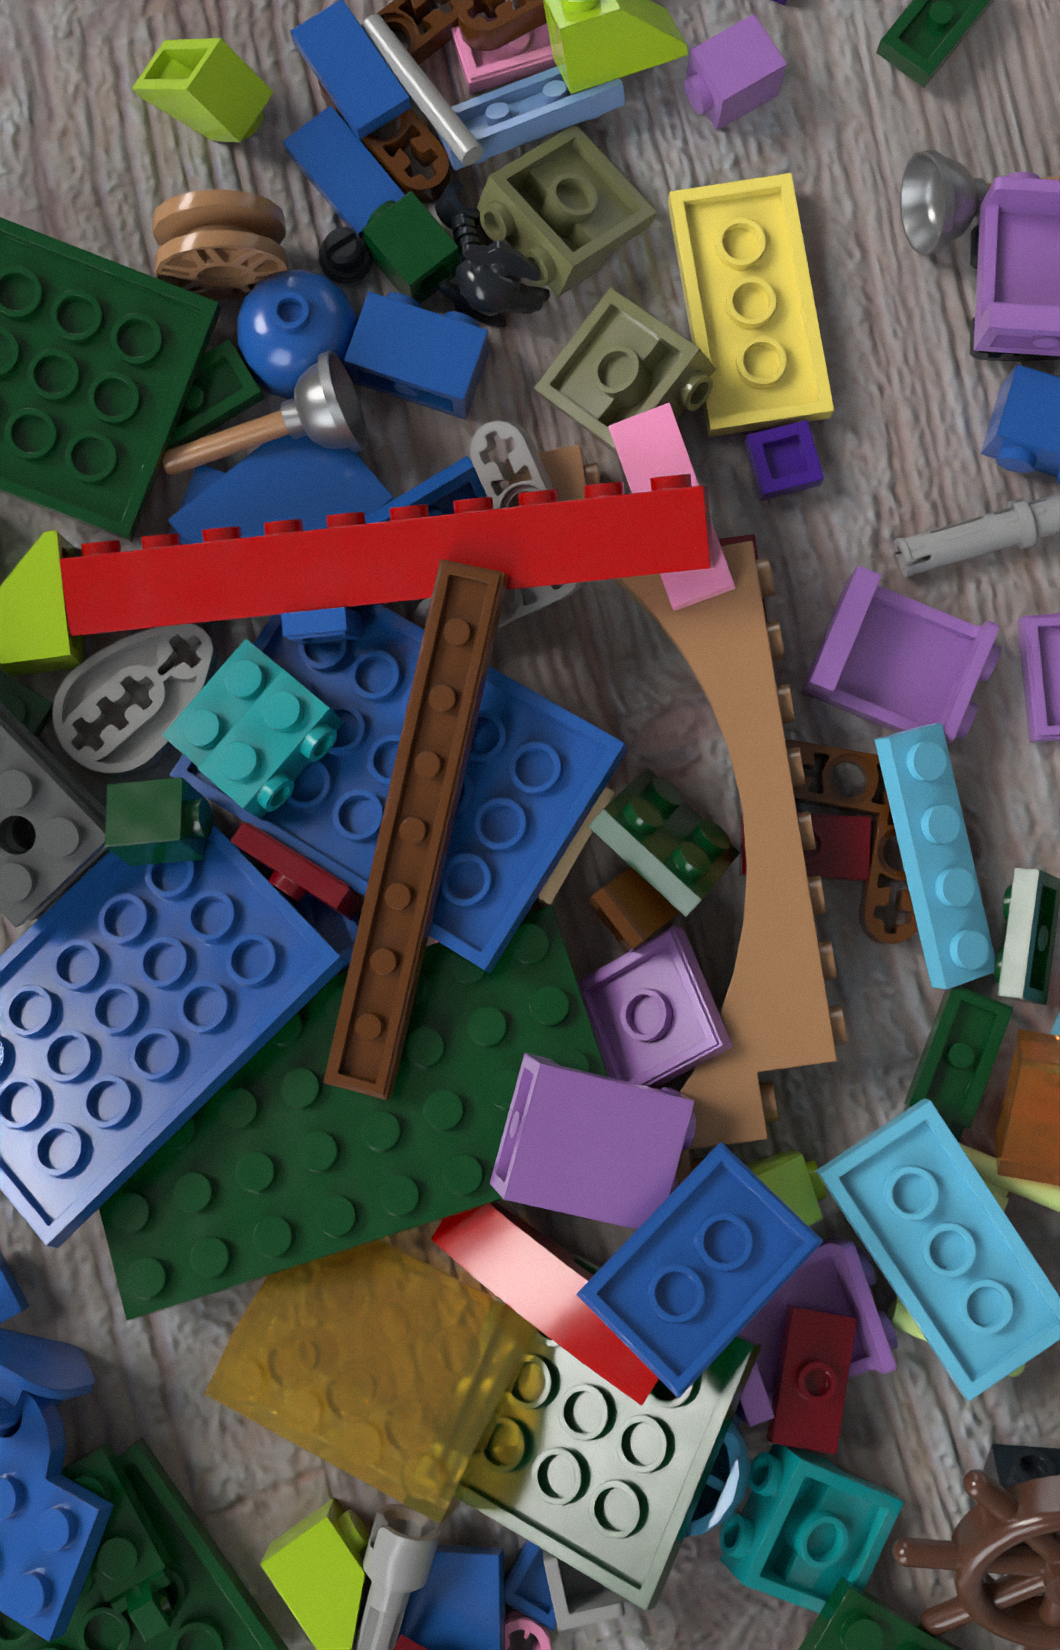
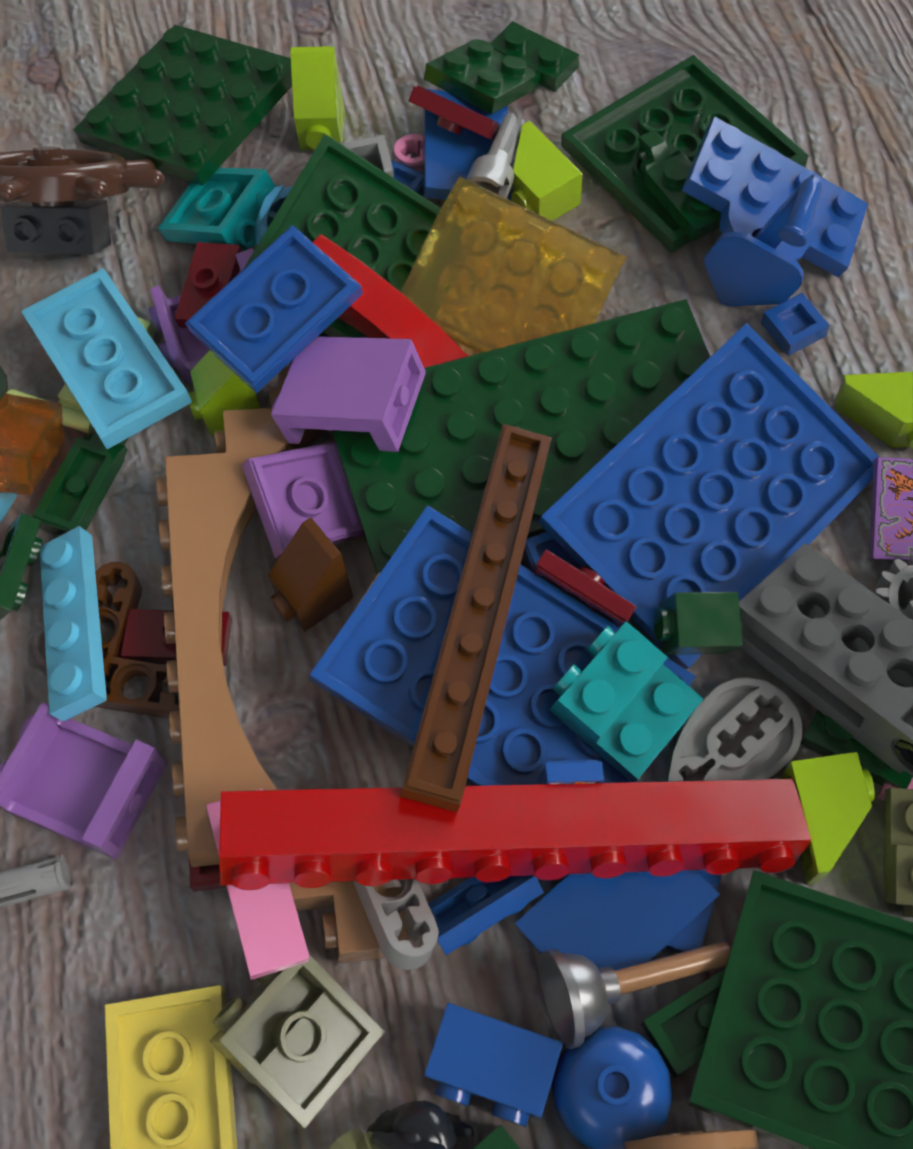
camera: 175 degrees left, 20 degrees down
dark green plate [588,767,740,917] -> none
dark purple plate [744,420,824,501] -> none

